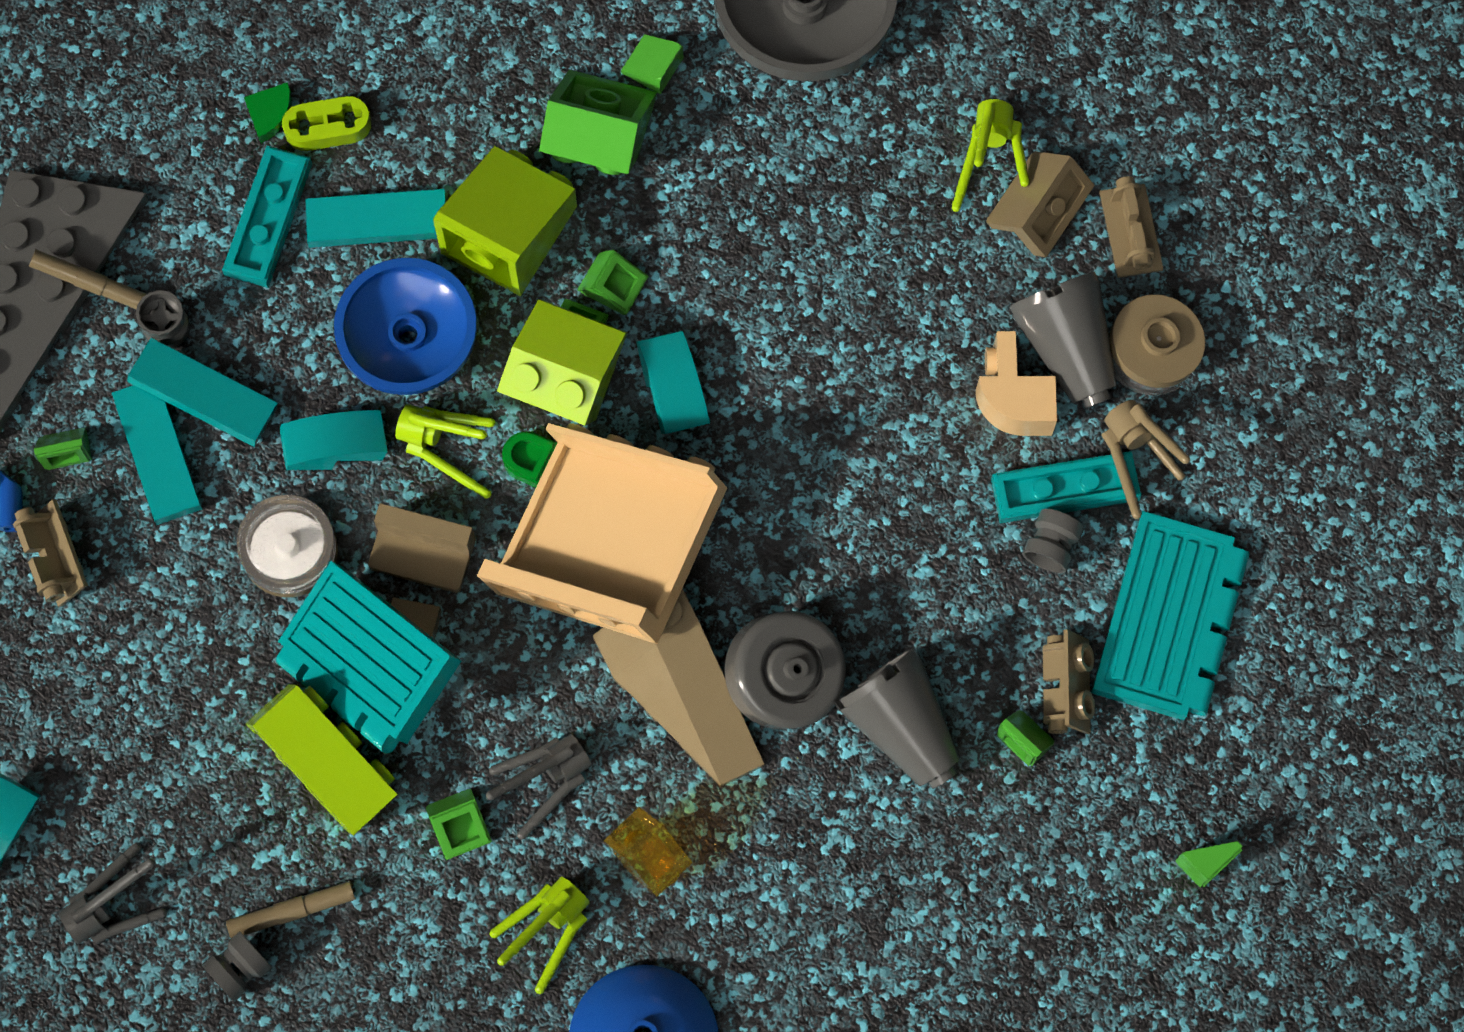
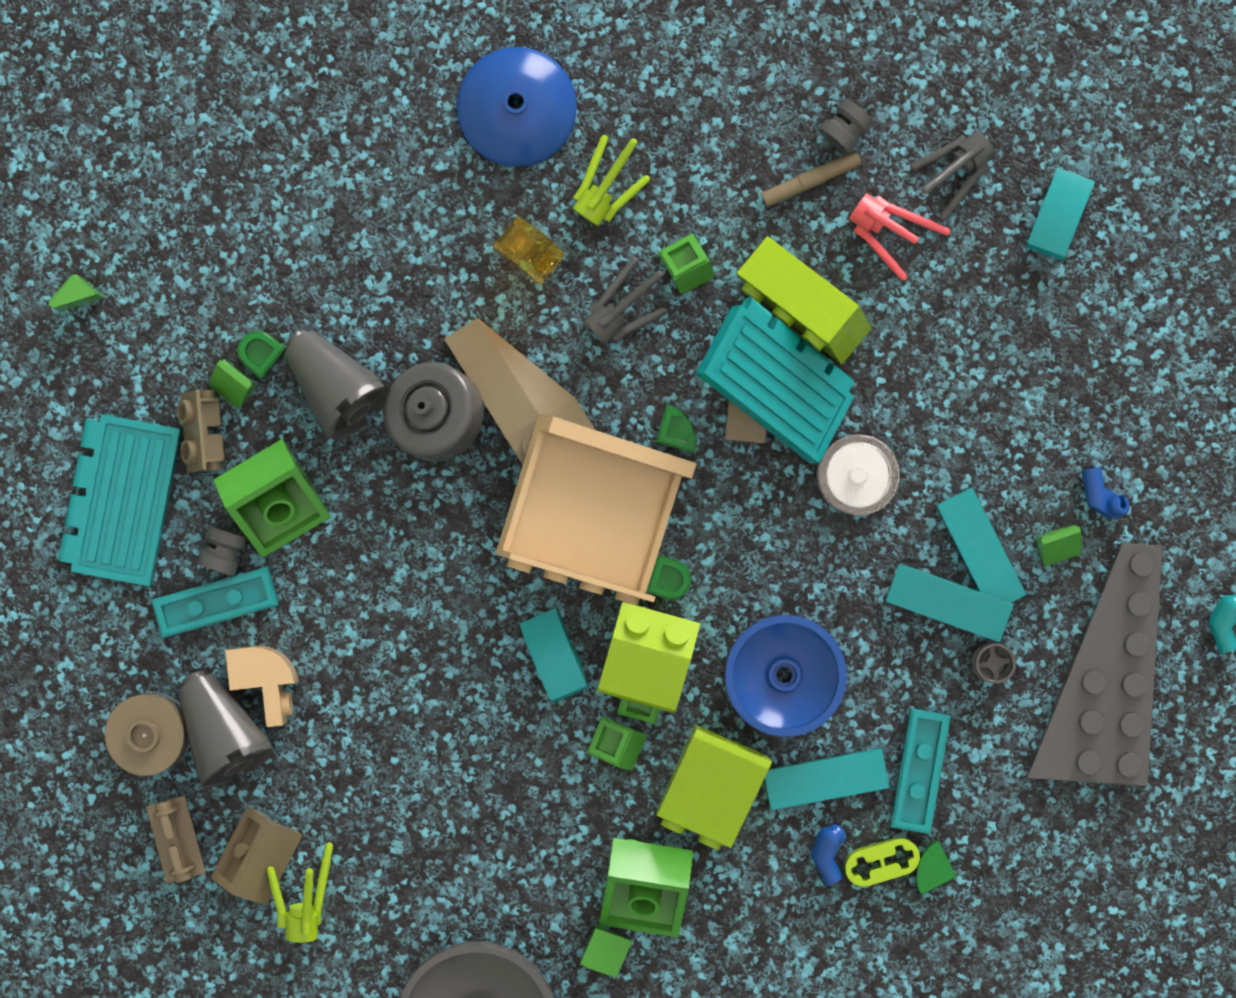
camera: 170 degrees right, 15 degrees up
dark tan hinge [13,499,88,607] -> none
dark tan piece [29,249,147,309] -> none
teal slope [279,410,388,470] -> none
dark tan panel [368,503,476,593] -> none
lime plant [395,404,496,499] -> none
dark tan plant [1101,400,1190,519] -> none
none -> bright green slope [213,439,331,558]
none -> green tile [238,331,287,380]
none -> green tile [656,404,696,453]
none -> blue arm [811,824,846,886]
none -> coral plant [849,193,951,281]

